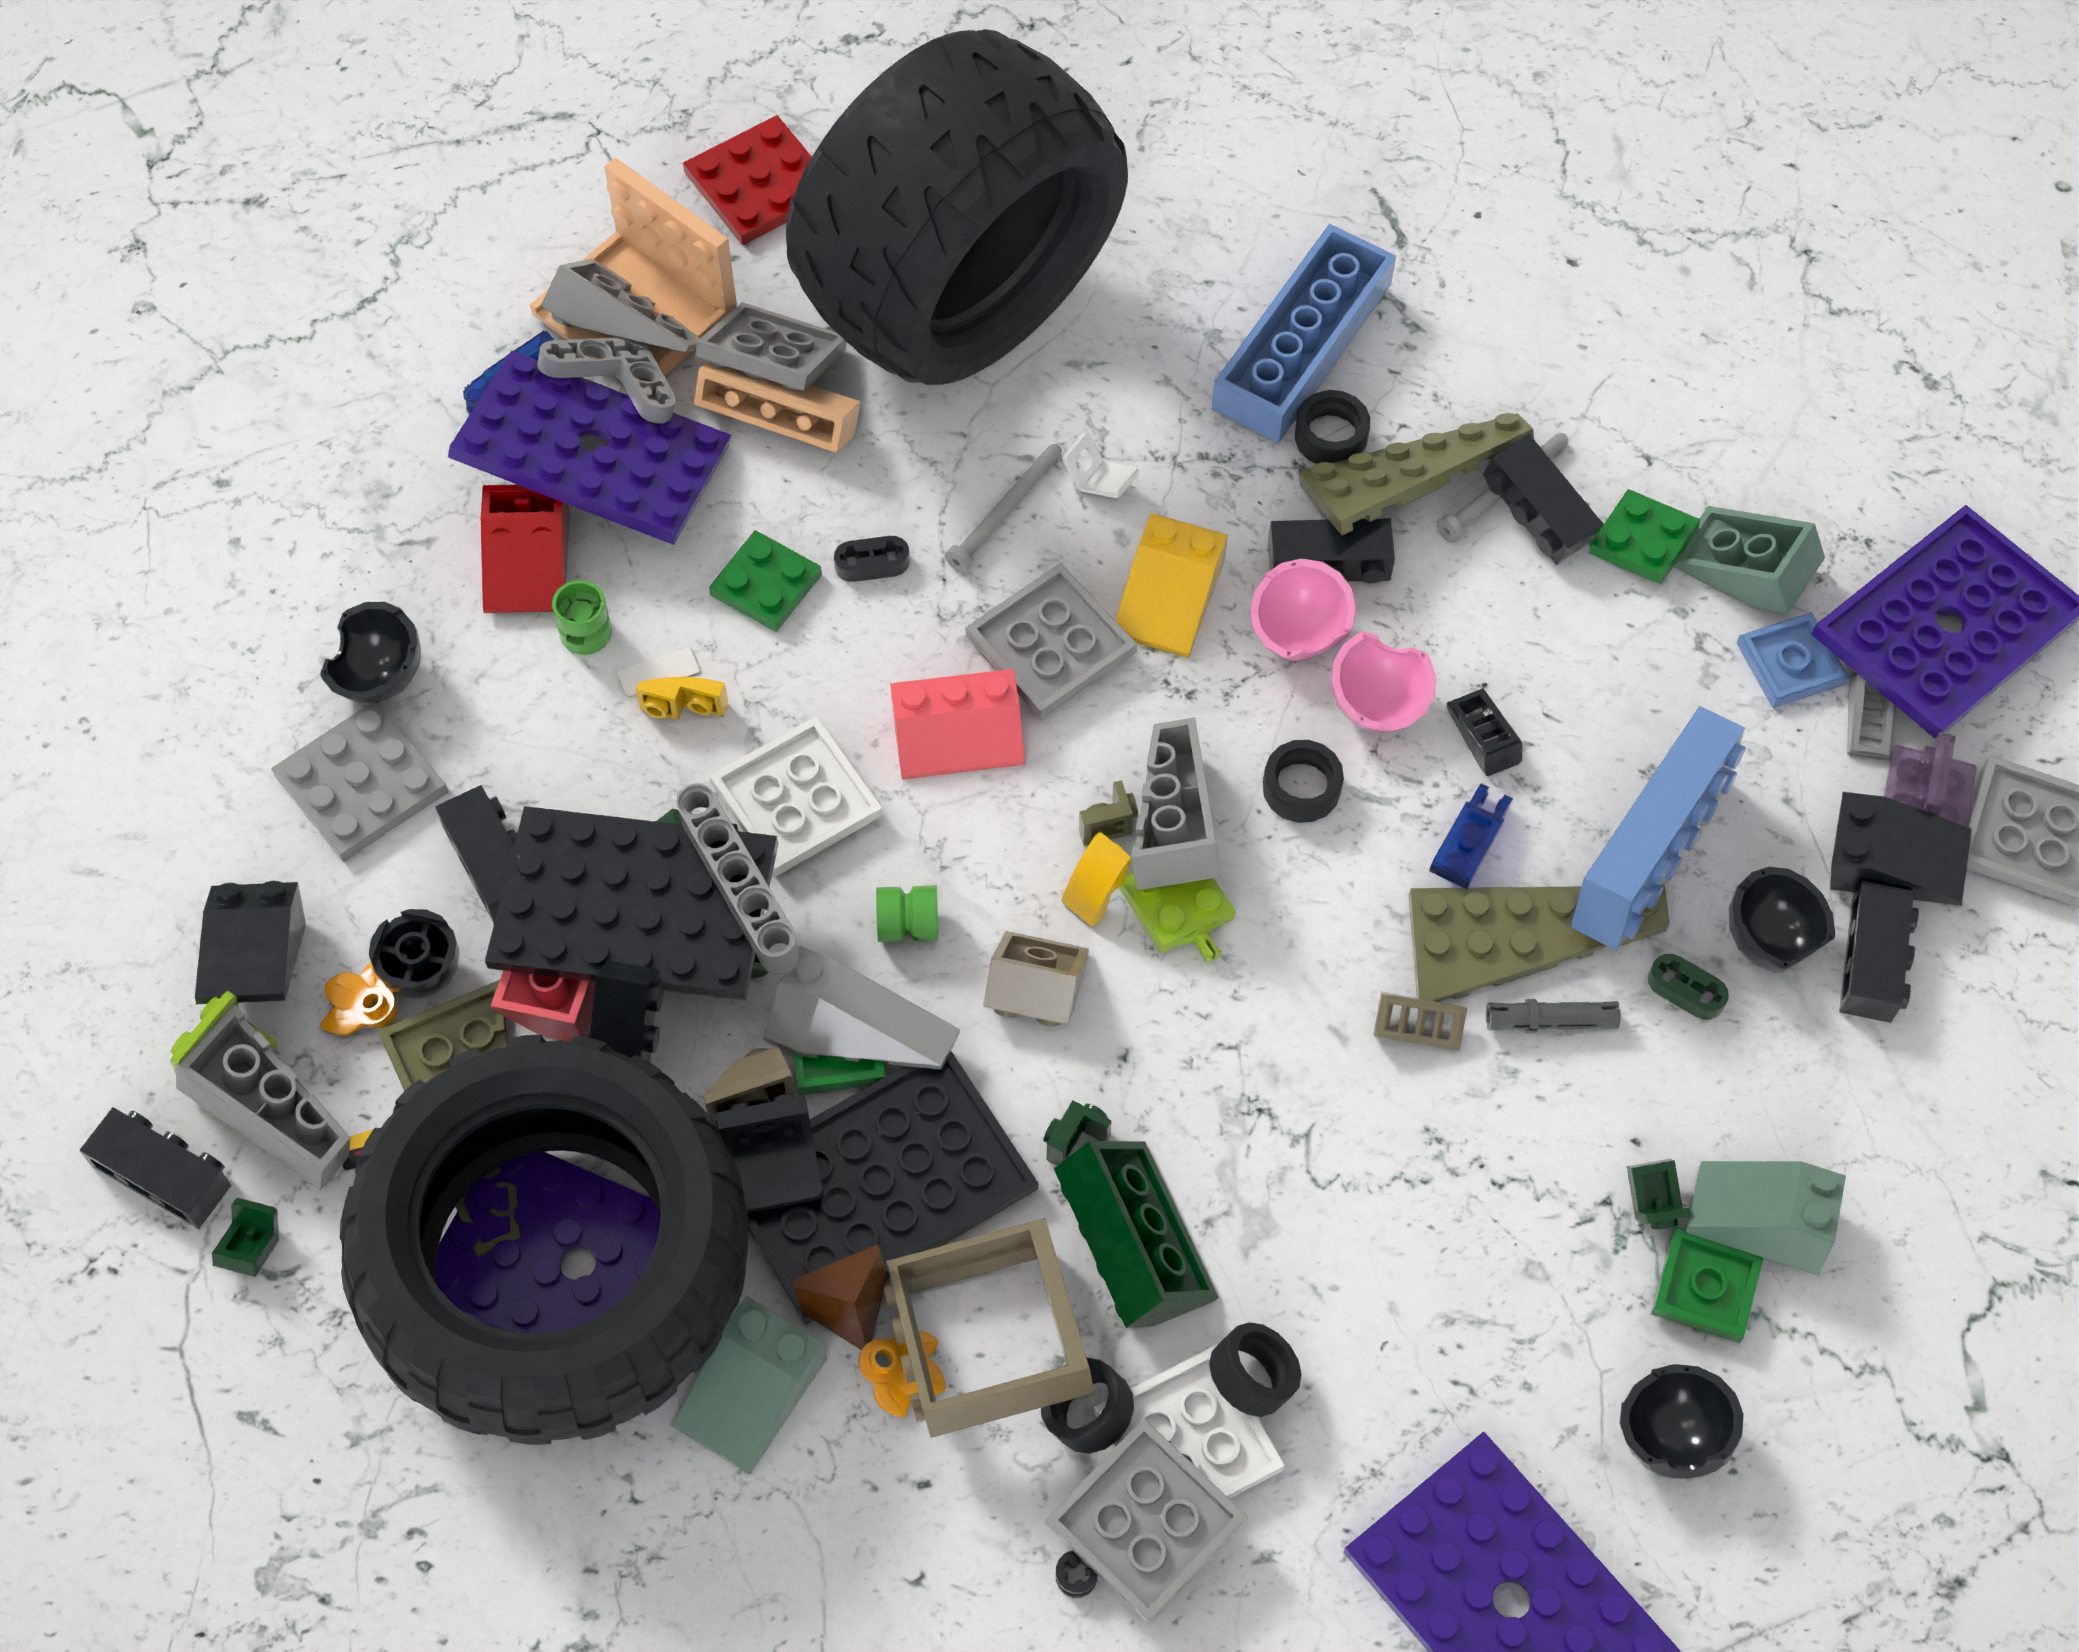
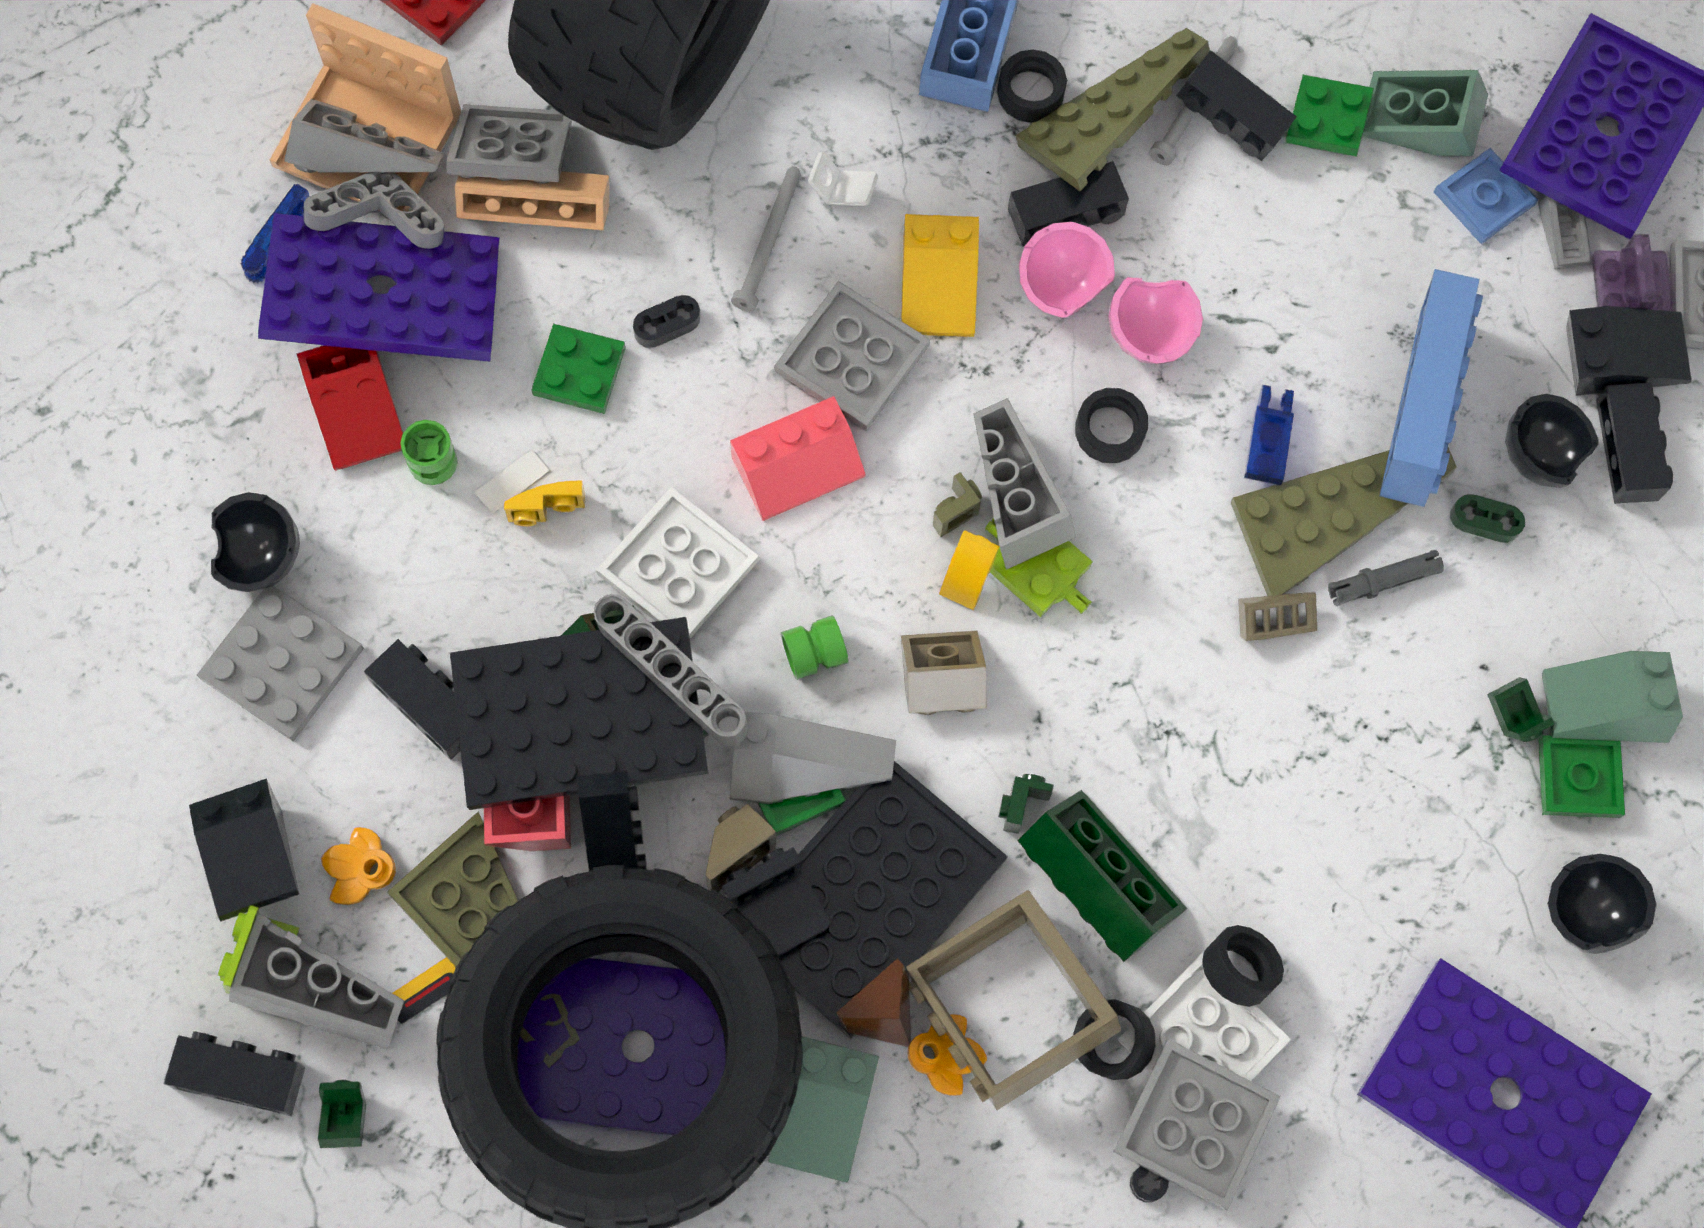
camera: 20 degrees left, 10 degrees up
black cylinder [369,909,460,998] -> none
black slope [1447,688,1522,776] -> none

